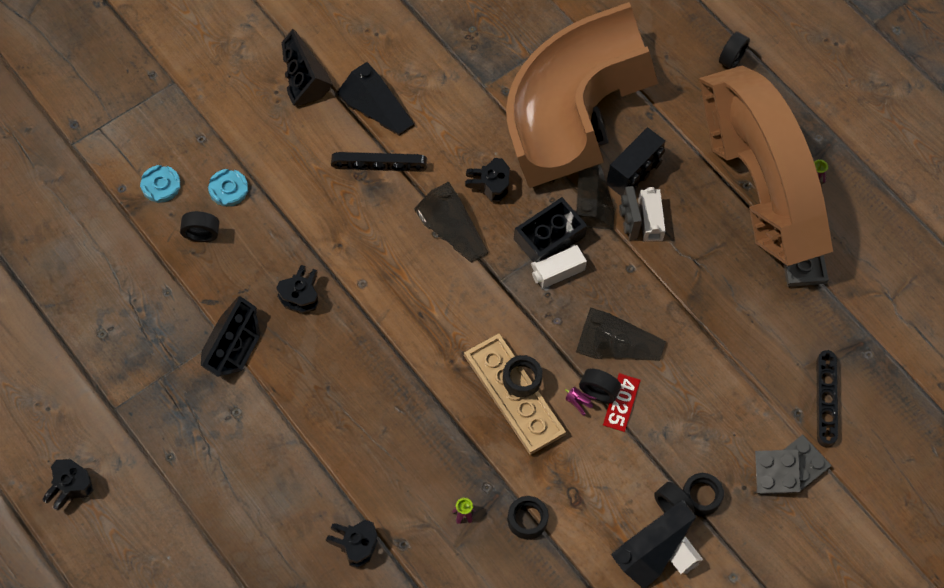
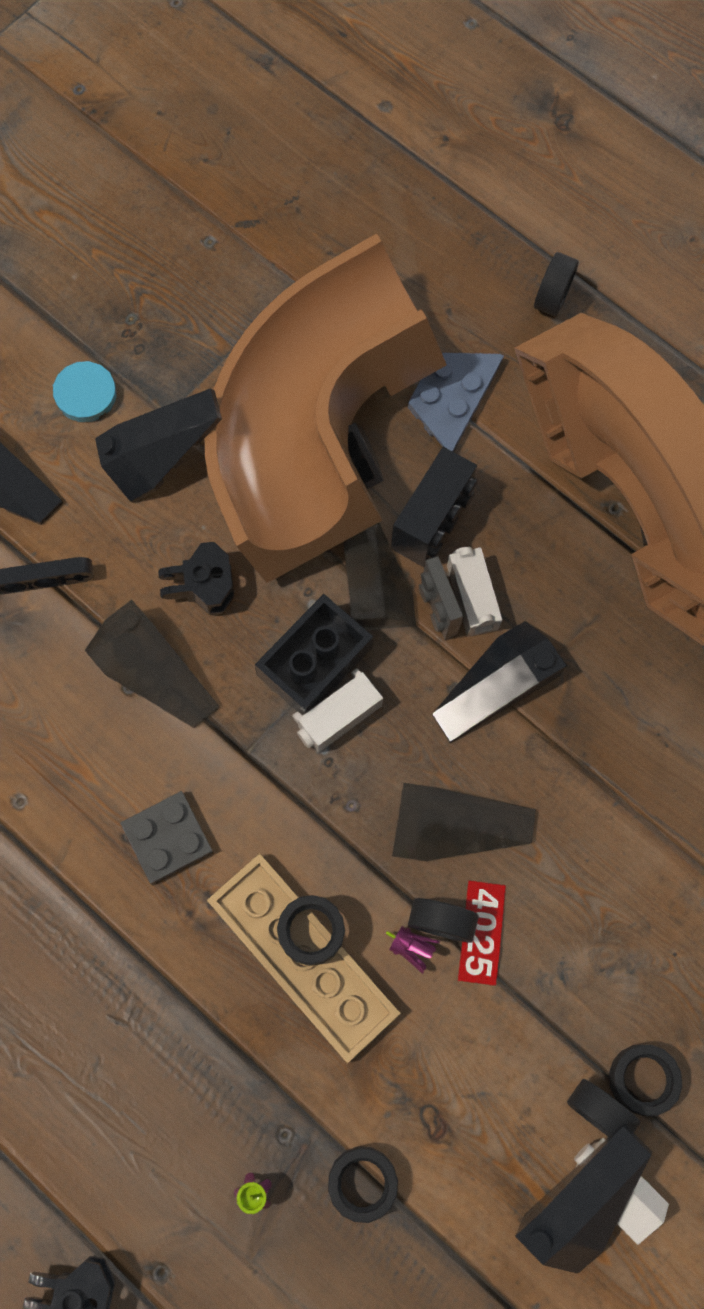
camera: 10 degrees left, 10 degrees up
none -> medium azure tile [53,361,116,422]
none -> black wedge [95,388,222,503]
none -> dark grey plate [120,791,213,885]
none -> sand blue wing [408,353,504,452]
none -> black wedge [432,621,567,743]

